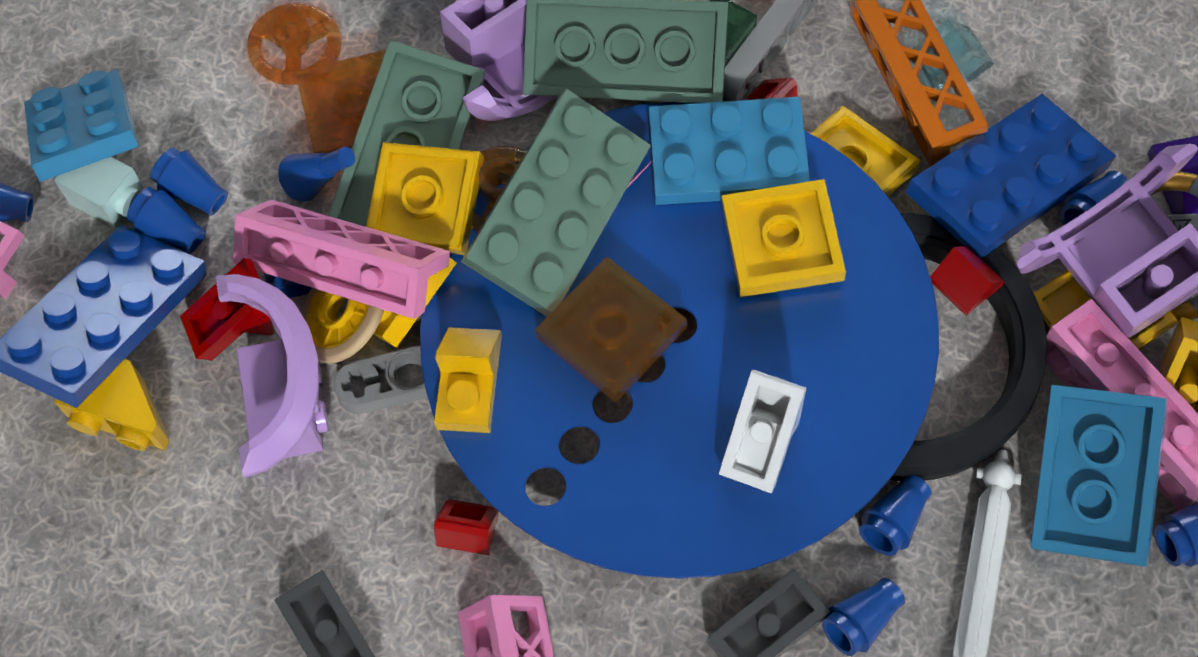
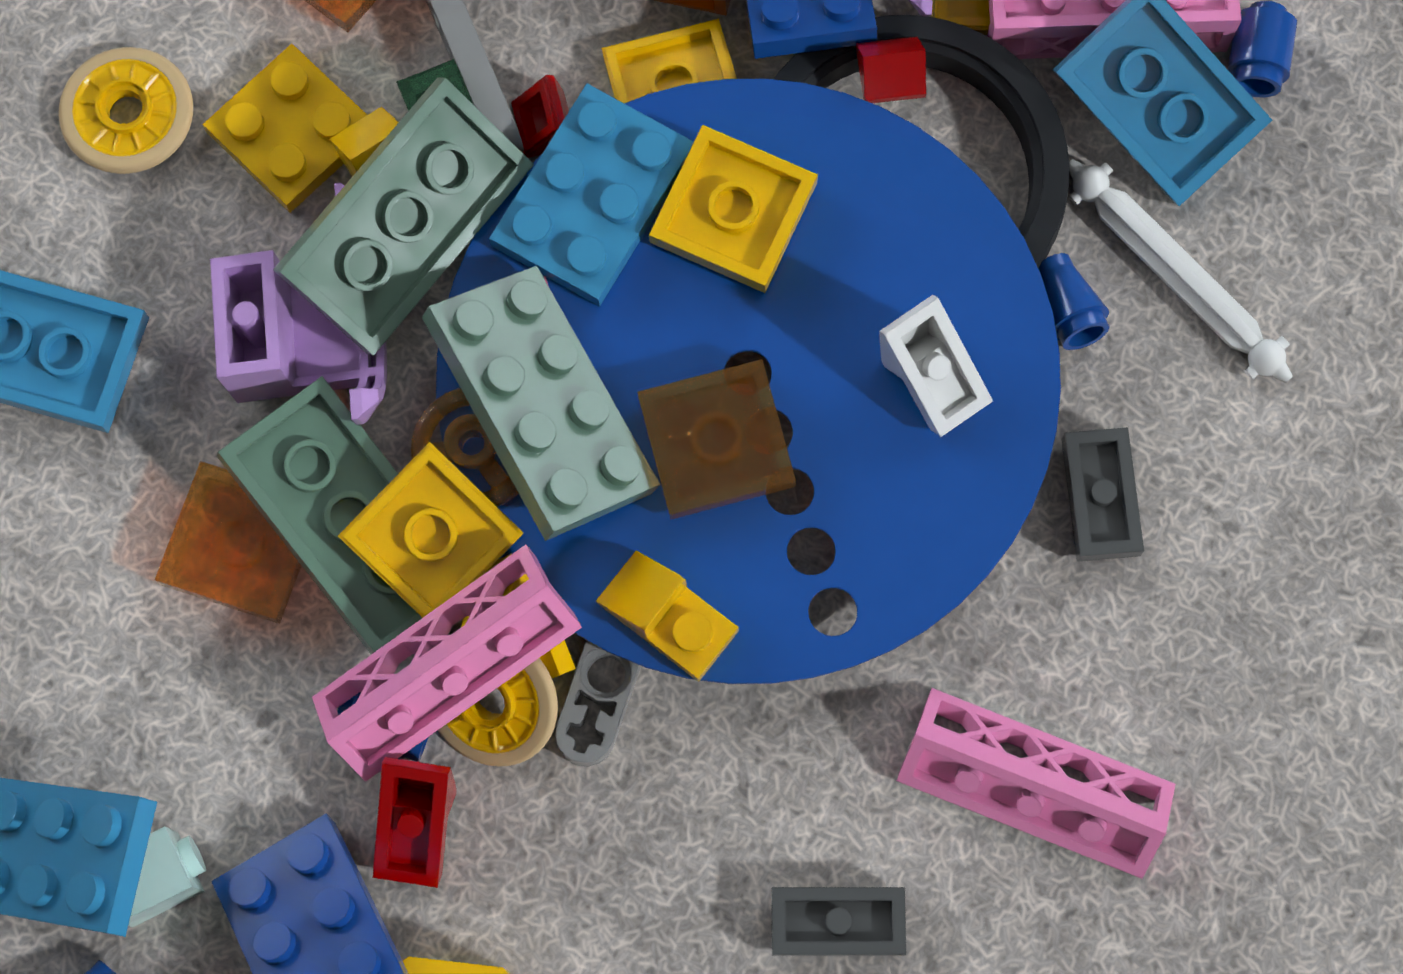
camera: 60 degrees left, 10 degrees up
blue cone [127,187,206,254] -> none
blue cone [150,148,228,216] -> none
lavender piece [216,274,330,478] -> none
clear orange piece [247,3,342,85] -> none
blue cone [278,147,355,202] -> none
red slope [434,499,499,556] -> none
blue cone [822,578,905,656] -> none

